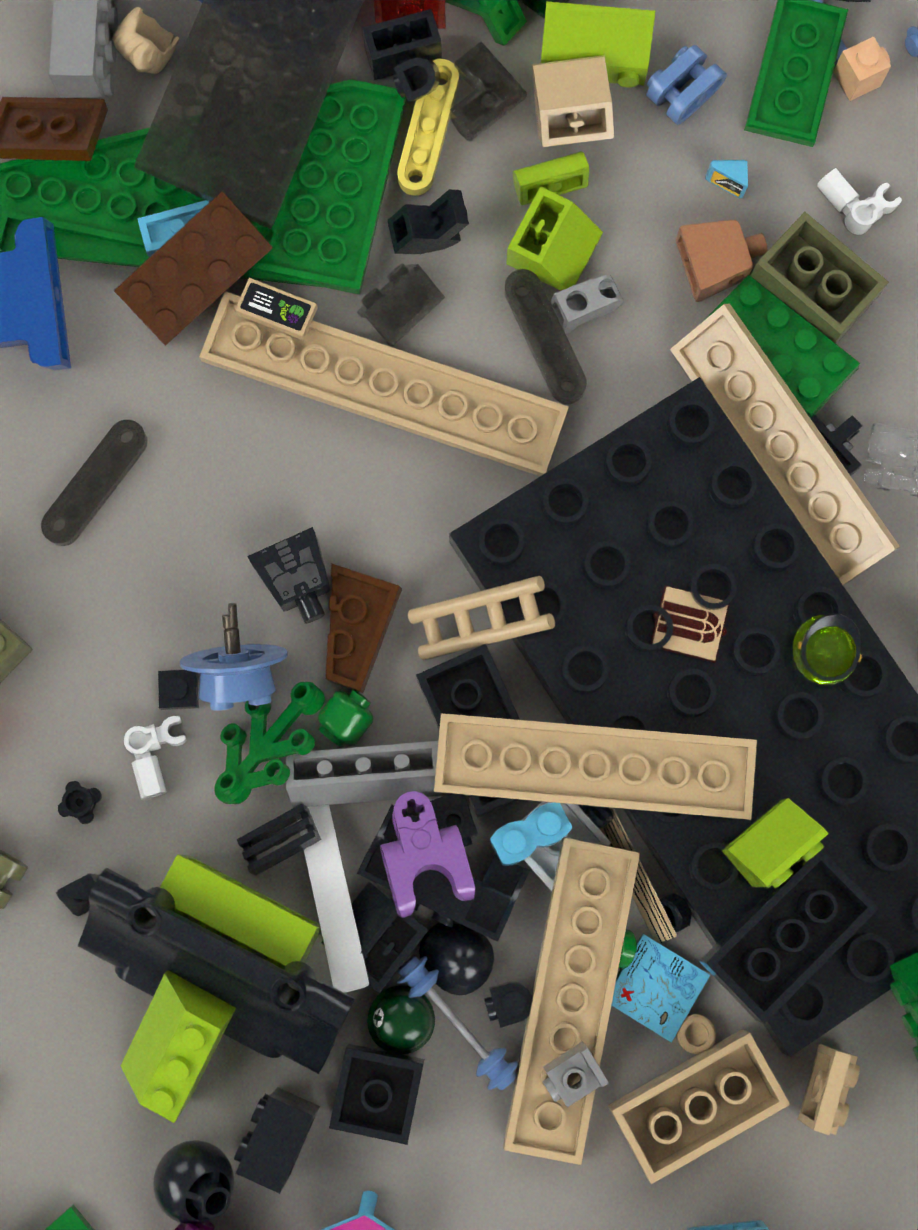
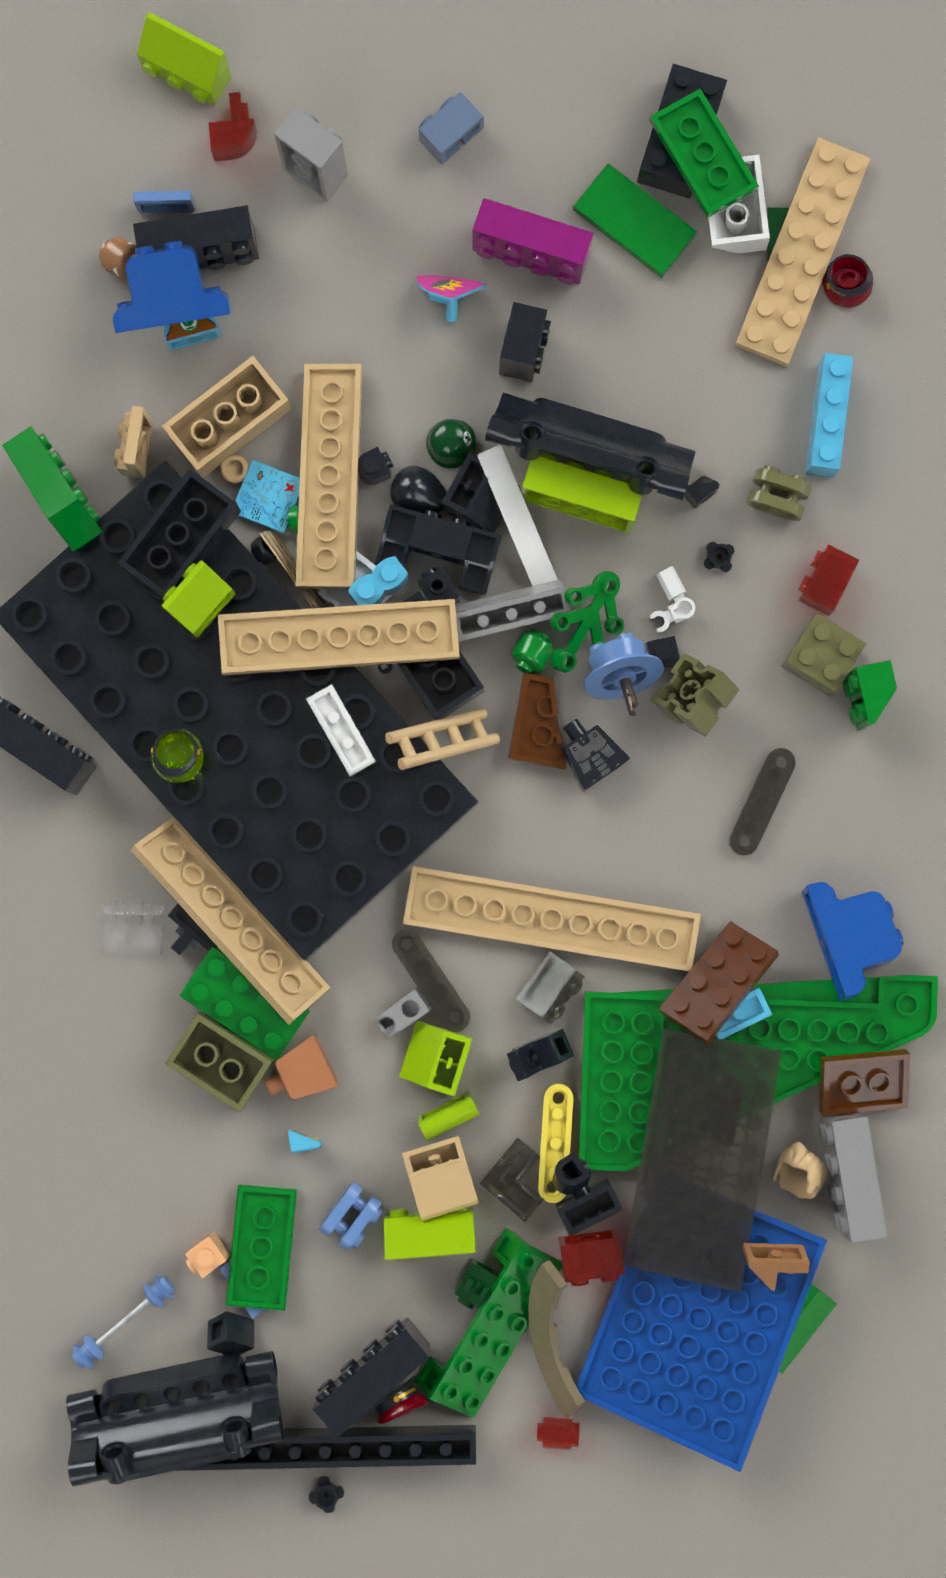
camera: 170 degrees right, 5 degrees up
lime slope [120,970,236,1123] -> none
black brick [153,1140,234,1224] -> none
tile [235,278,318,340] -> none
black tile [237,804,321,876] -> none
black brick [329,1044,425,1145] -> none
medium lavender piece [380,791,475,918] -> none
medium blue axle [396,956,518,1091] -> none
light grey brick [542,1041,609,1107] -> none
piece [650,585,730,663] -> none
white bar [817,168,902,235] -> none
none -> white tile [306,684,376,777]
none -> olive brick [650,653,740,737]

